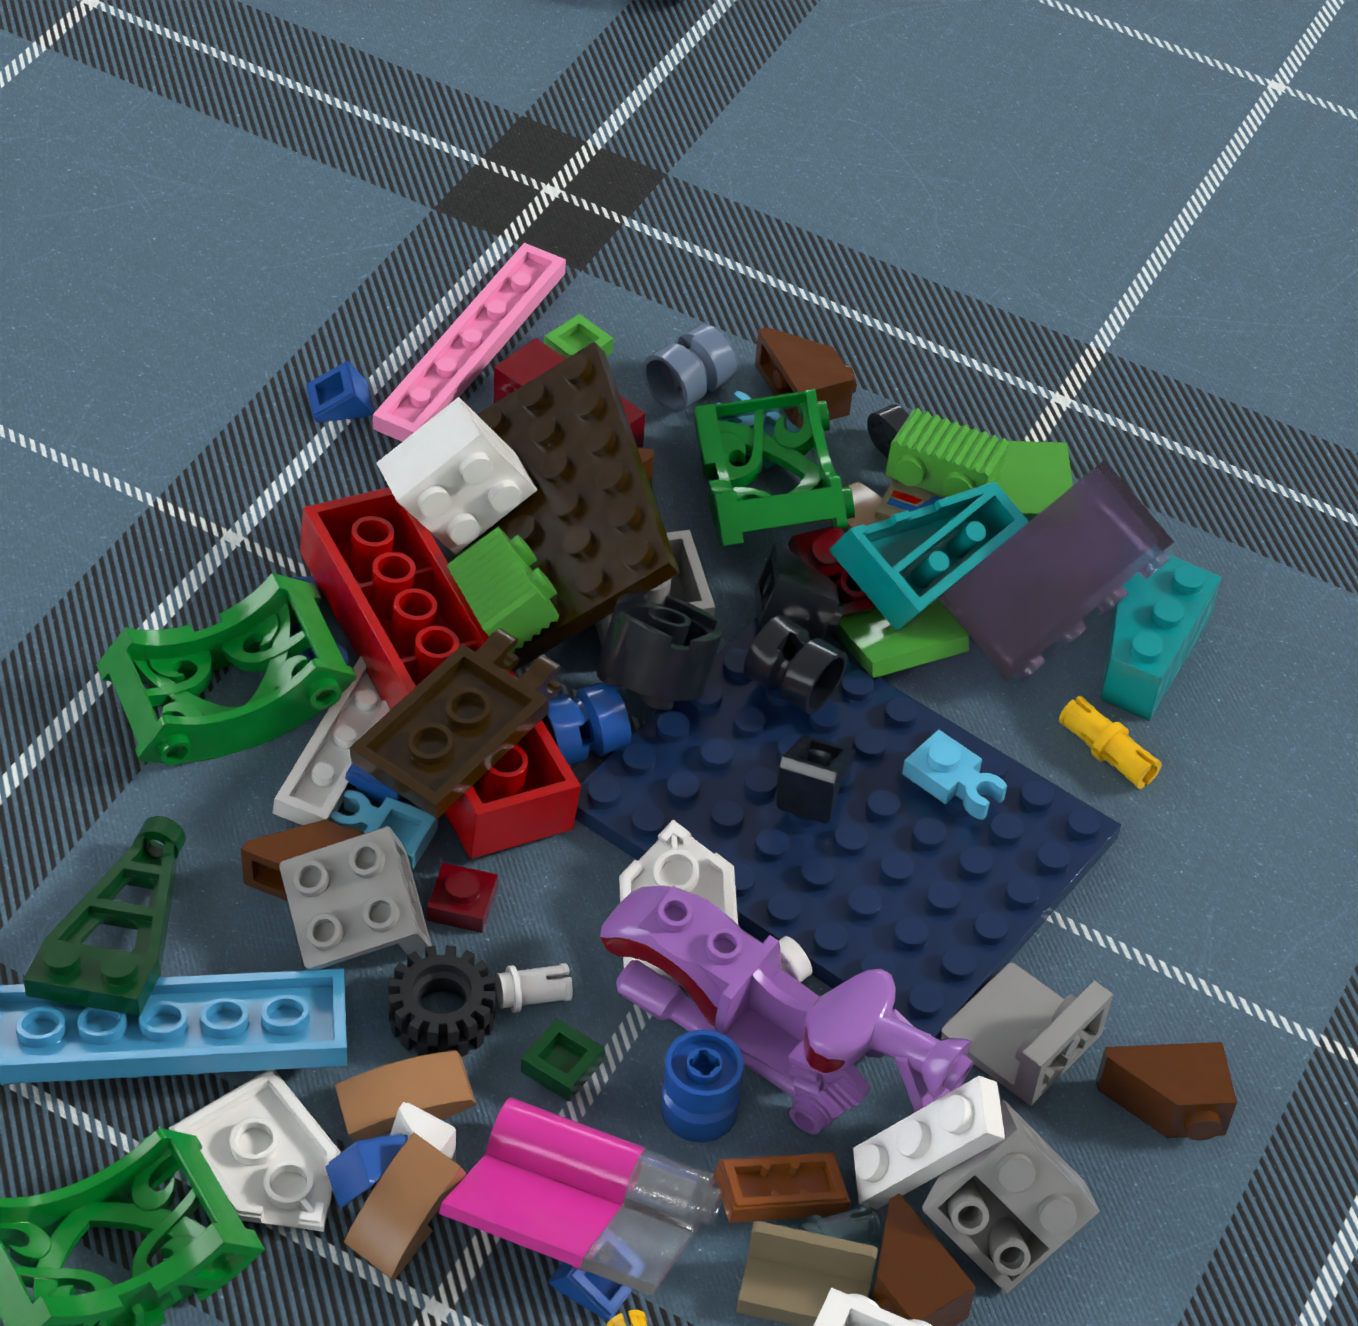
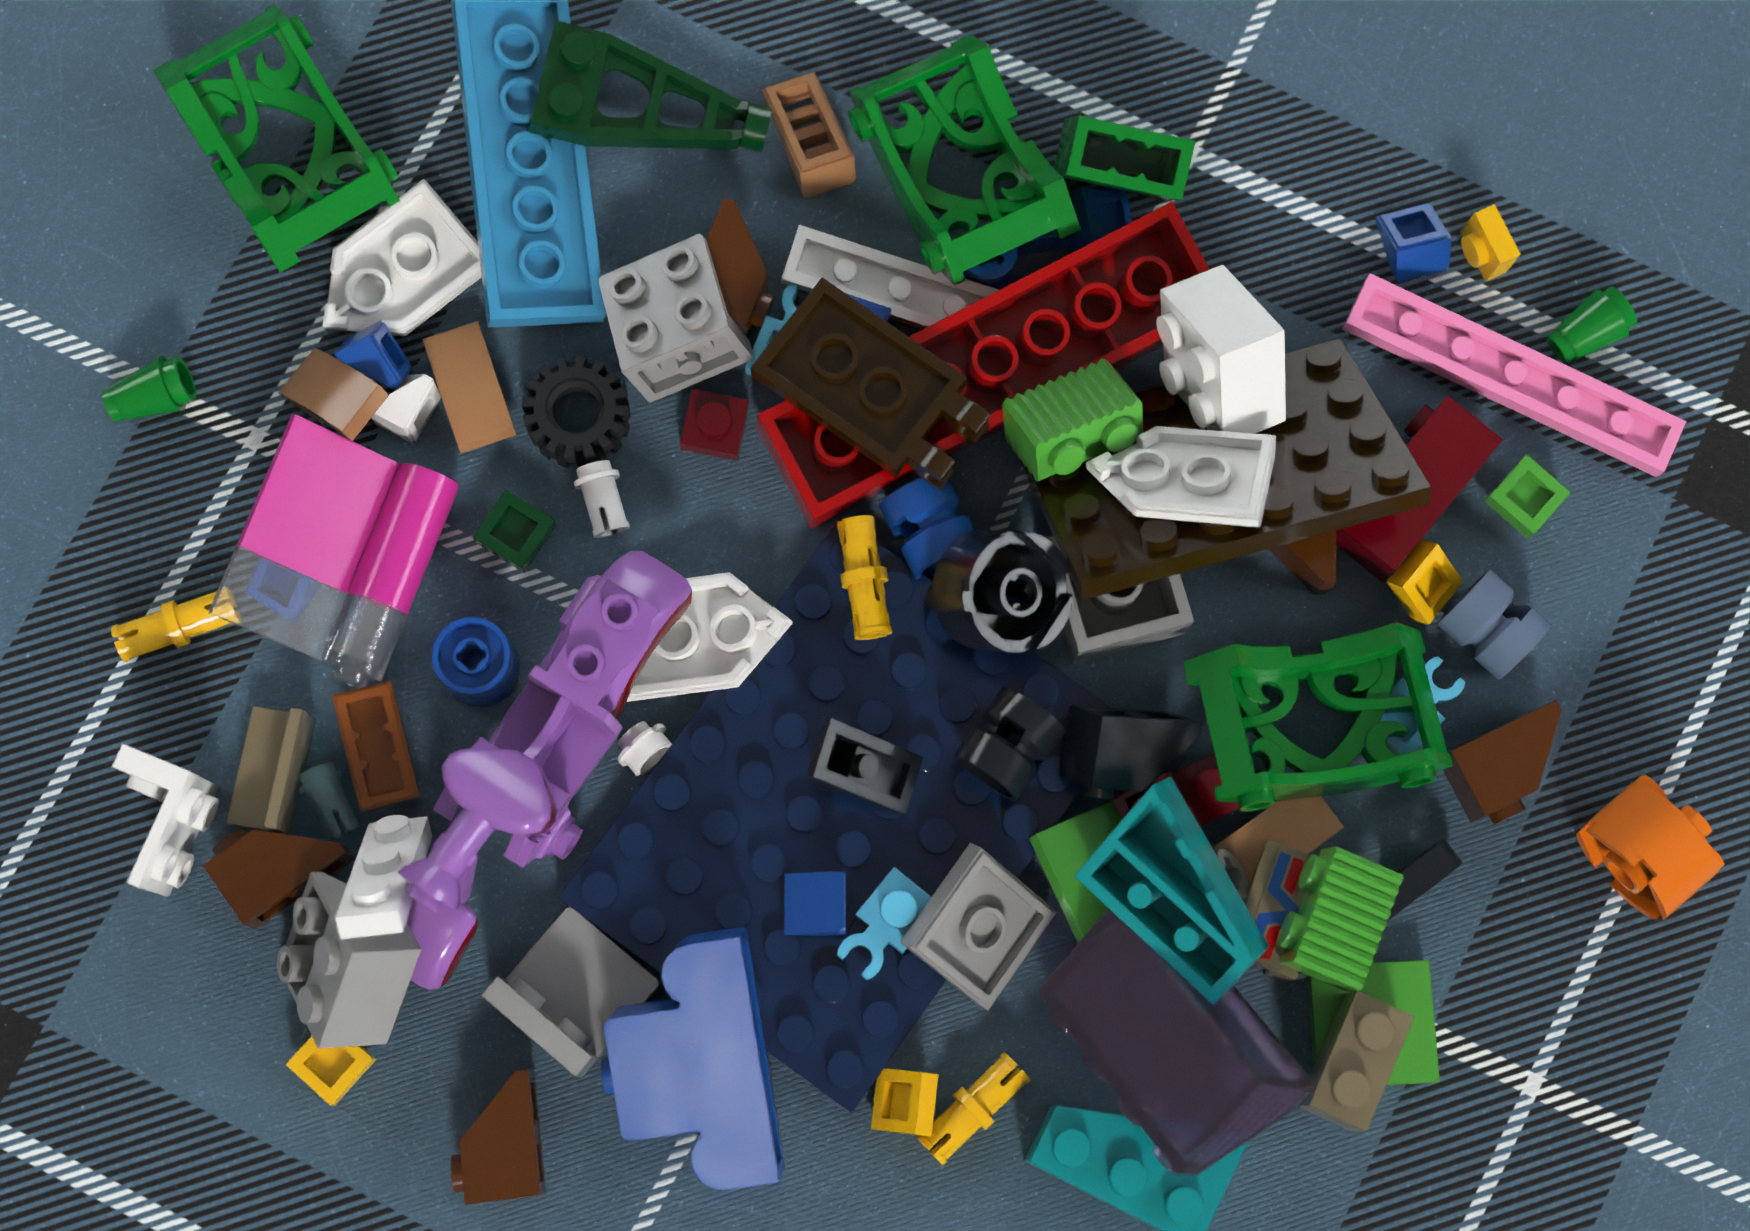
camera: 85 degrees right, 30 degrees up
none -> yellow plate [286,1036,377,1106]
none -> brick [601,926,785,1190]
none -> medium nougat slope [762,72,856,198]
none -> blue slope [784,871,846,936]
none -> yellow pin [837,515,892,640]
none -> yellow plate [870,1068,939,1137]
none -> light grey tile [900,843,1057,1011]
none -> green brick [1054,115,1196,200]
none -> white tile [1086,426,1276,527]
none -> dark tan brick [1296,991,1415,1132]
none -> yellow plate [1386,539,1463,625]
none -> yellow plate [1460,204,1521,281]
none -> green cone [1546,286,1638,365]
none -> orange brick [1576,774,1724,920]

